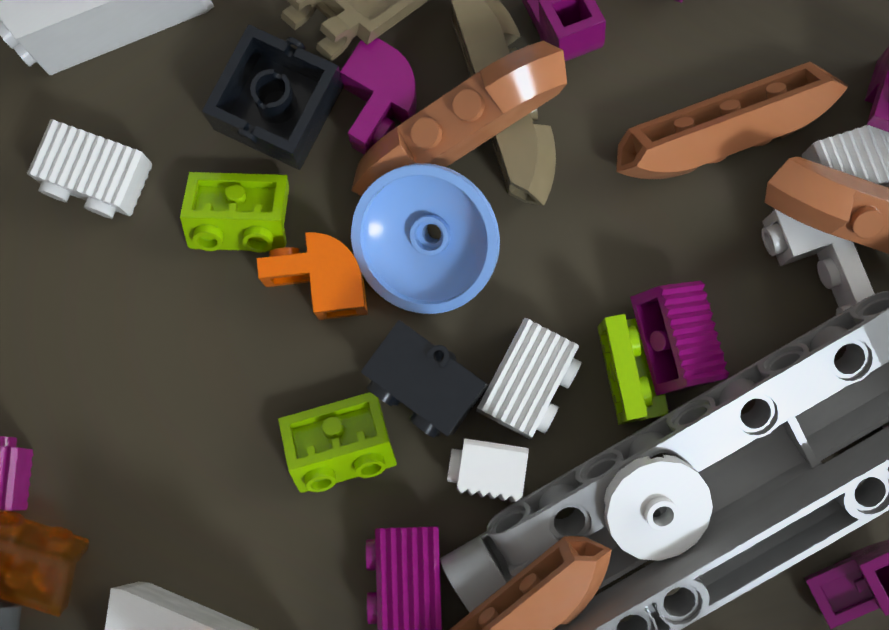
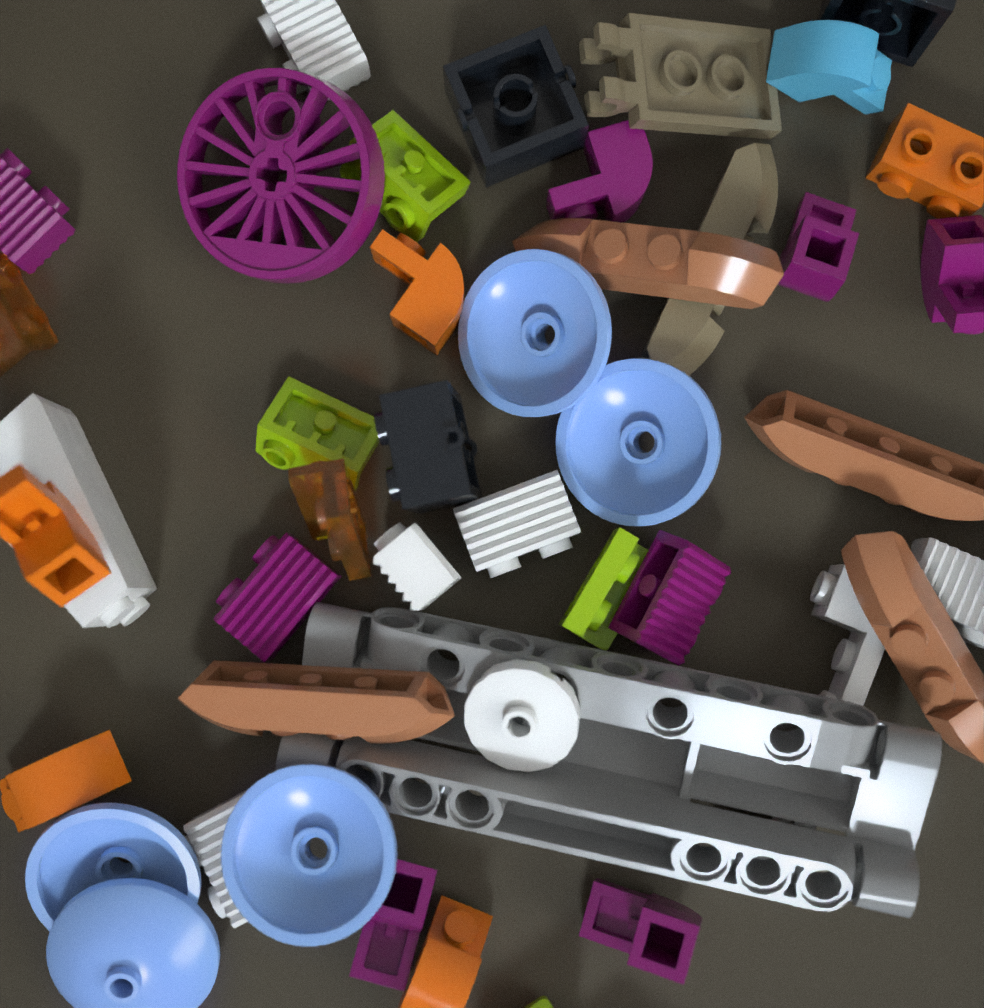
camera: 35 degrees right, 5 degrees up
none -> magenta piece [177,68,385,284]
none -> clear orange bracket [288,458,371,581]
none -> light blue dish [555,358,721,527]

